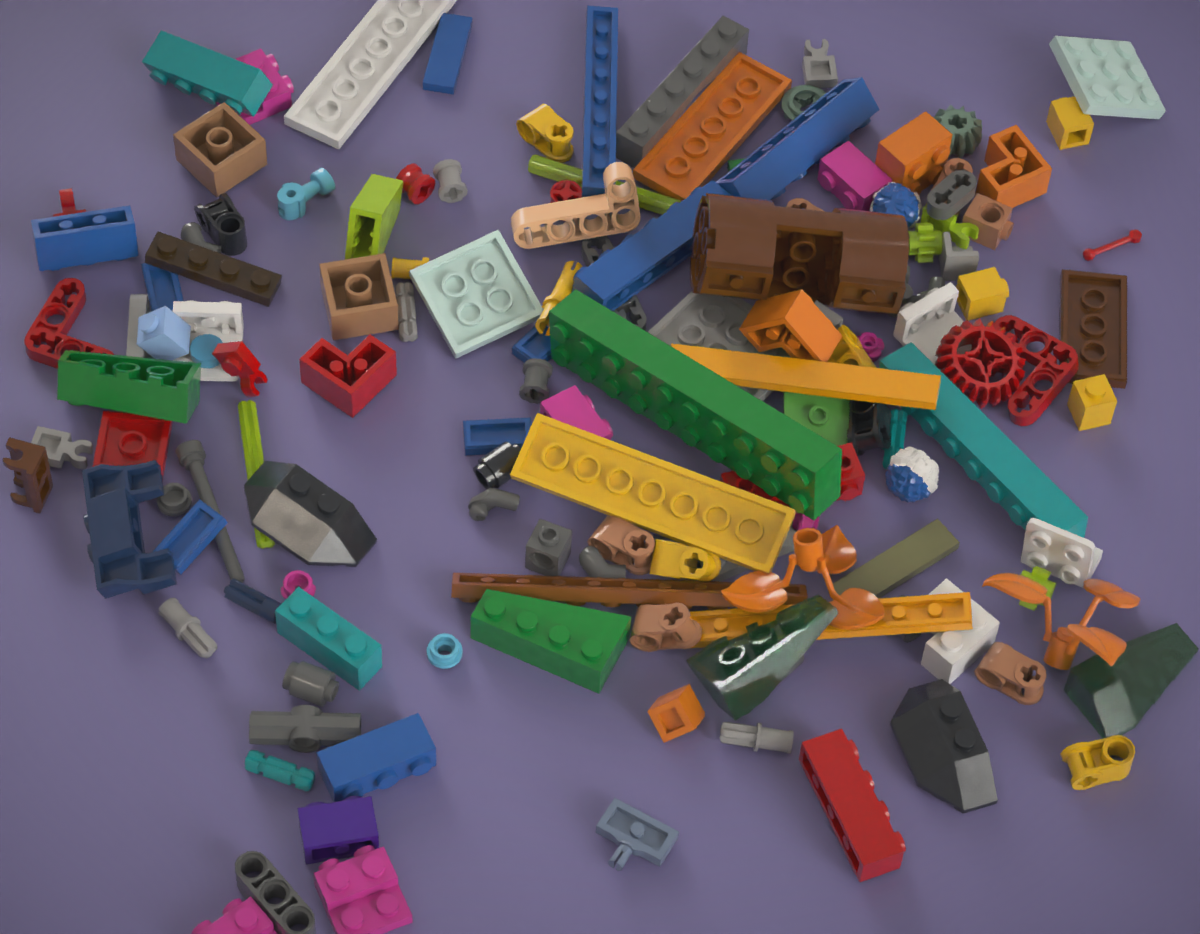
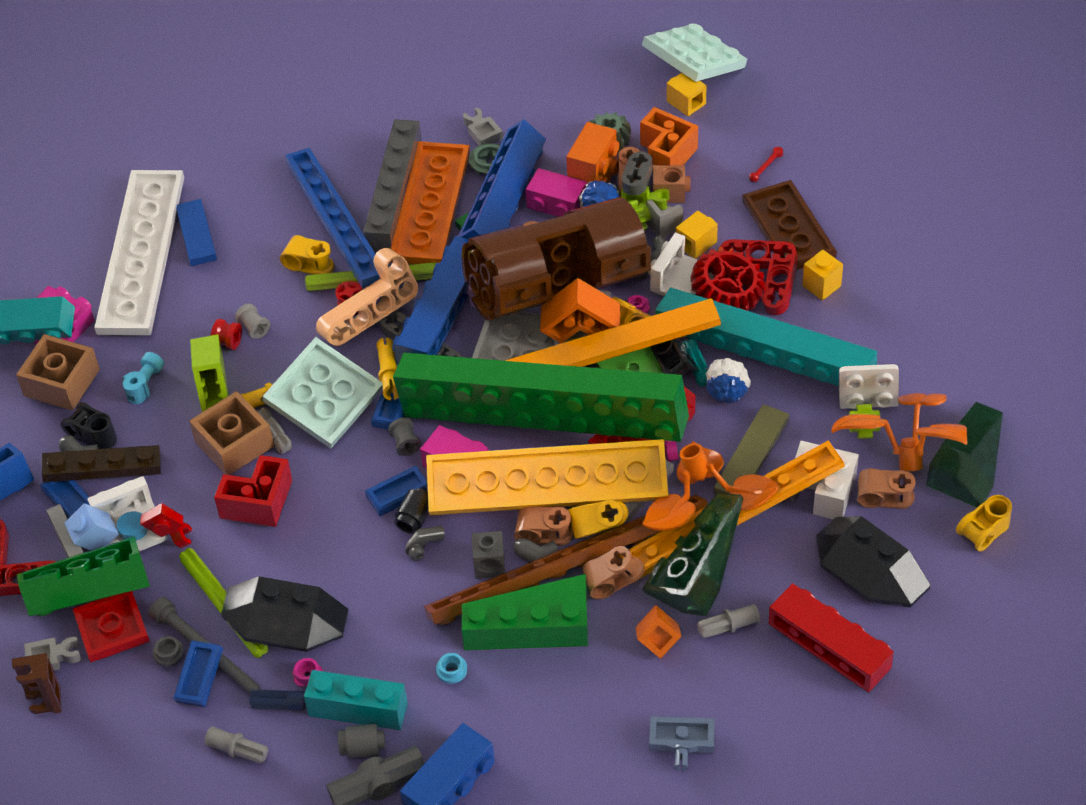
camera: 20 degrees left, 5 degrees down
dark blue bracket [82,460,177,599] -> none

